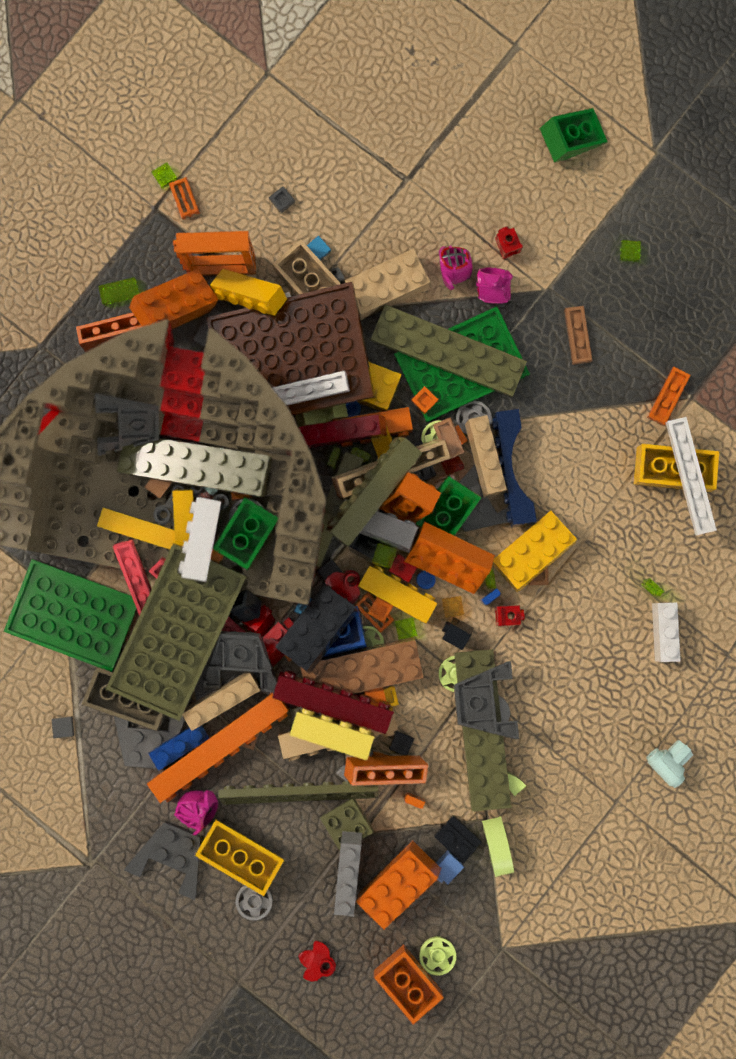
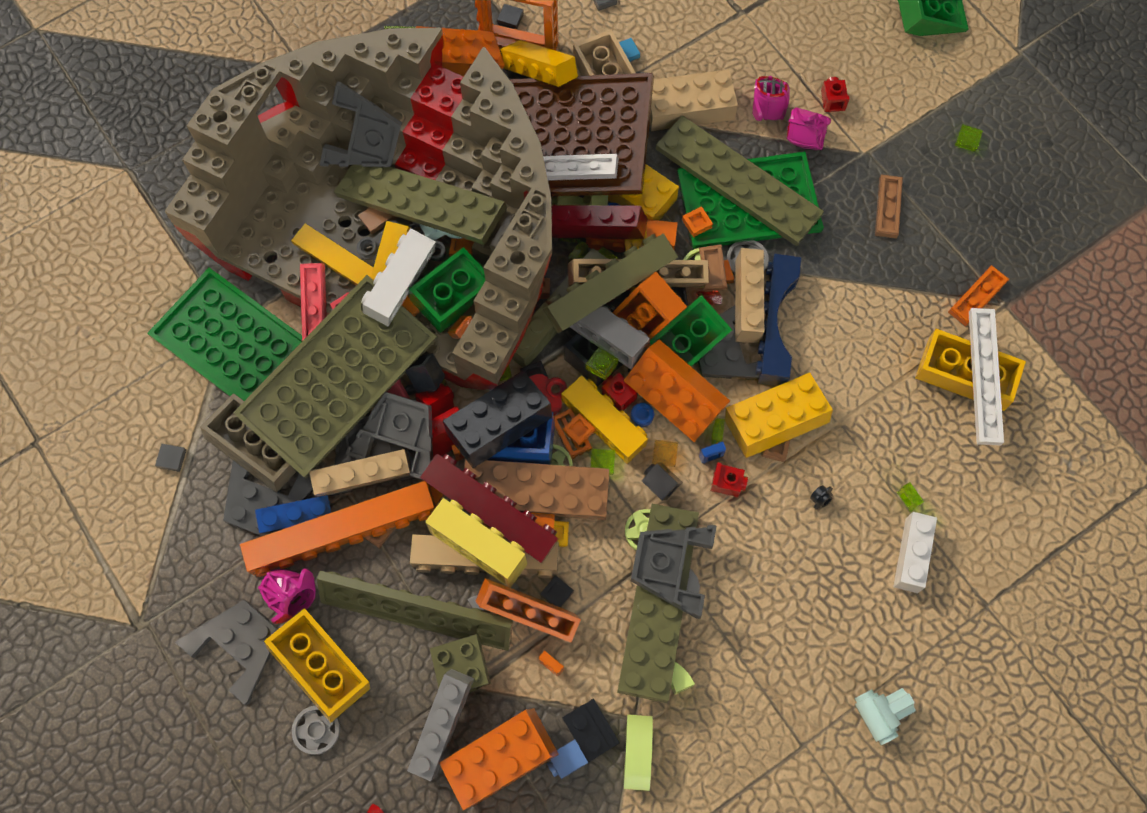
camera: 20 degrees right, 15 degrees down
none -> orange tile [447,316,472,339]
none -> black plate [810,485,833,509]

